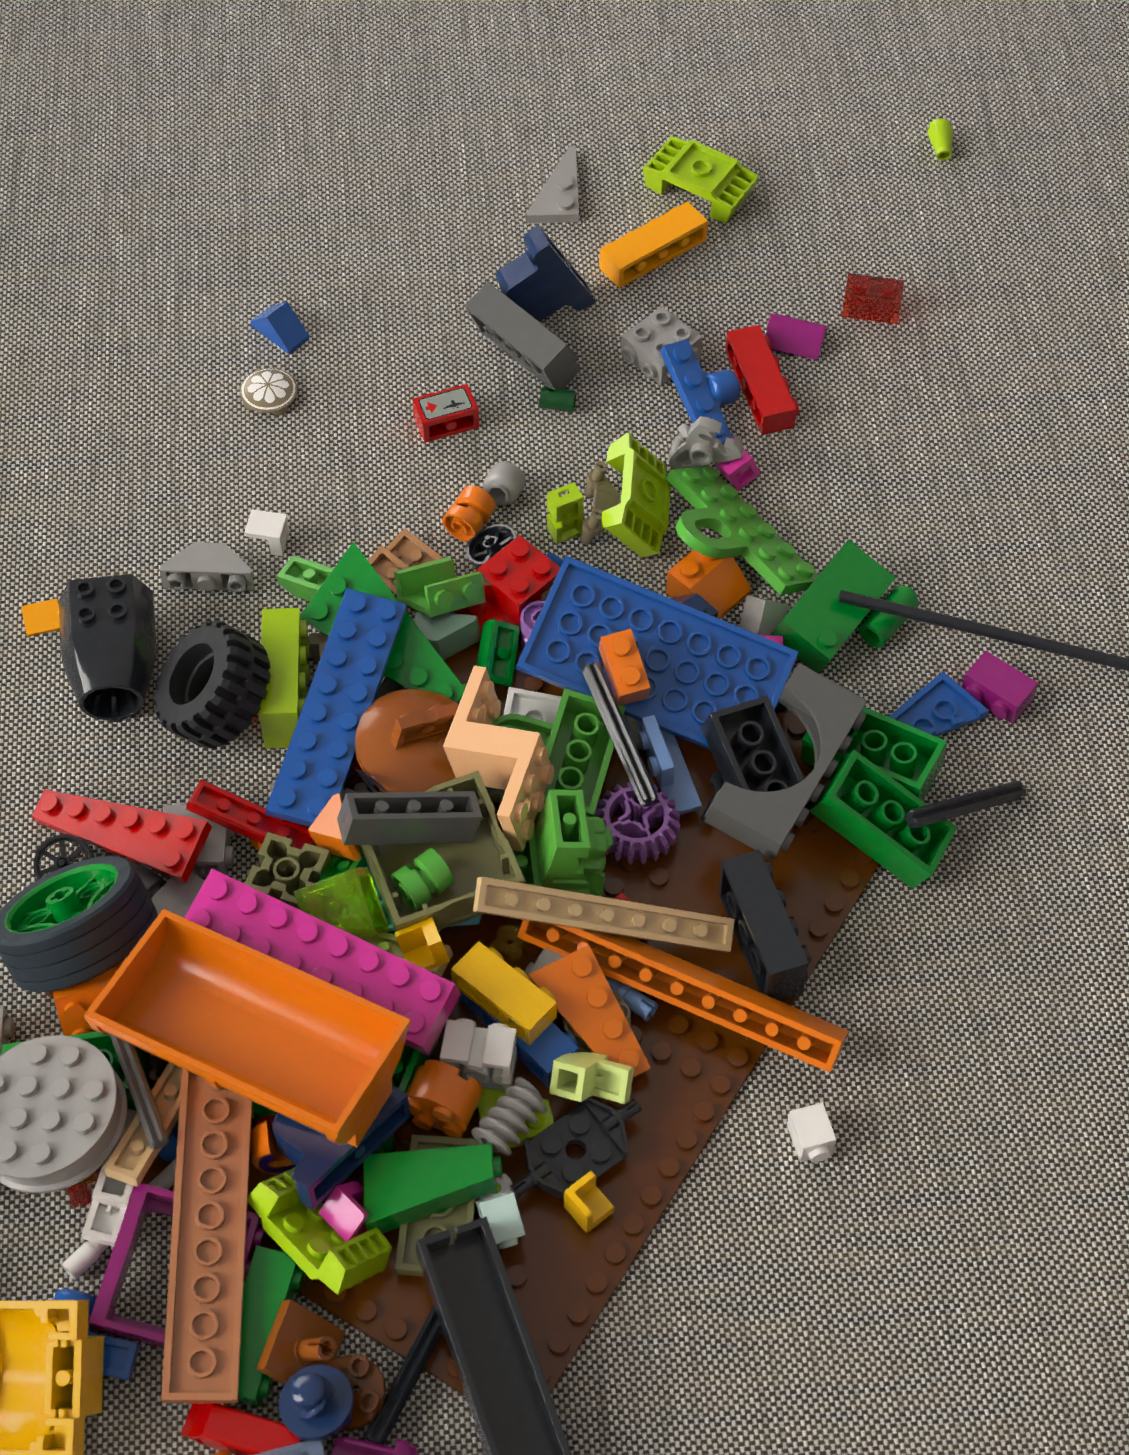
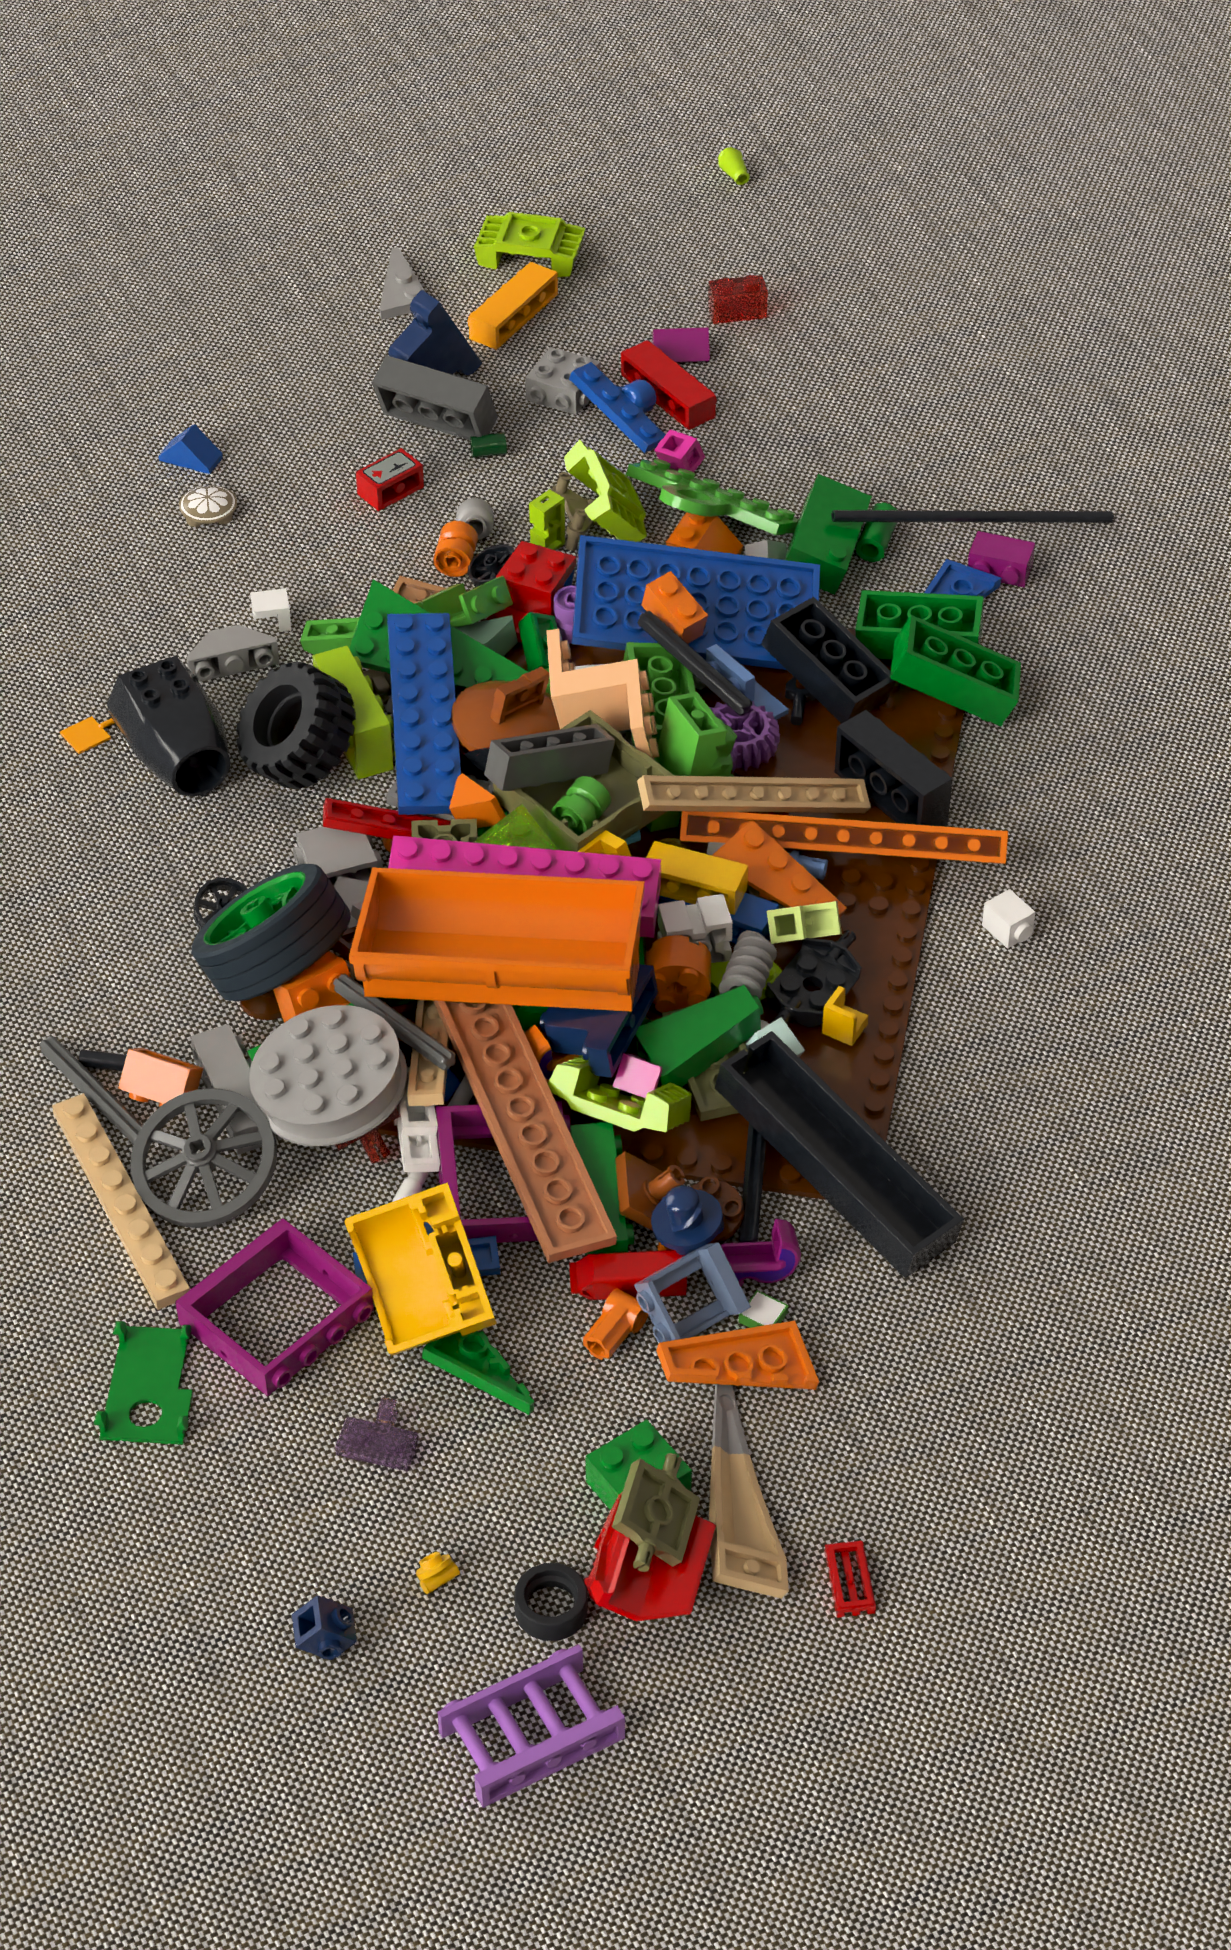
camera: 20 degrees left, 10 degrees down
wing [31,789,212,884] -> none
light grey animal [668,416,743,469] -> none
dark grey arch [704,663,867,860] -> none
black axle [904,781,1026,829] -> none

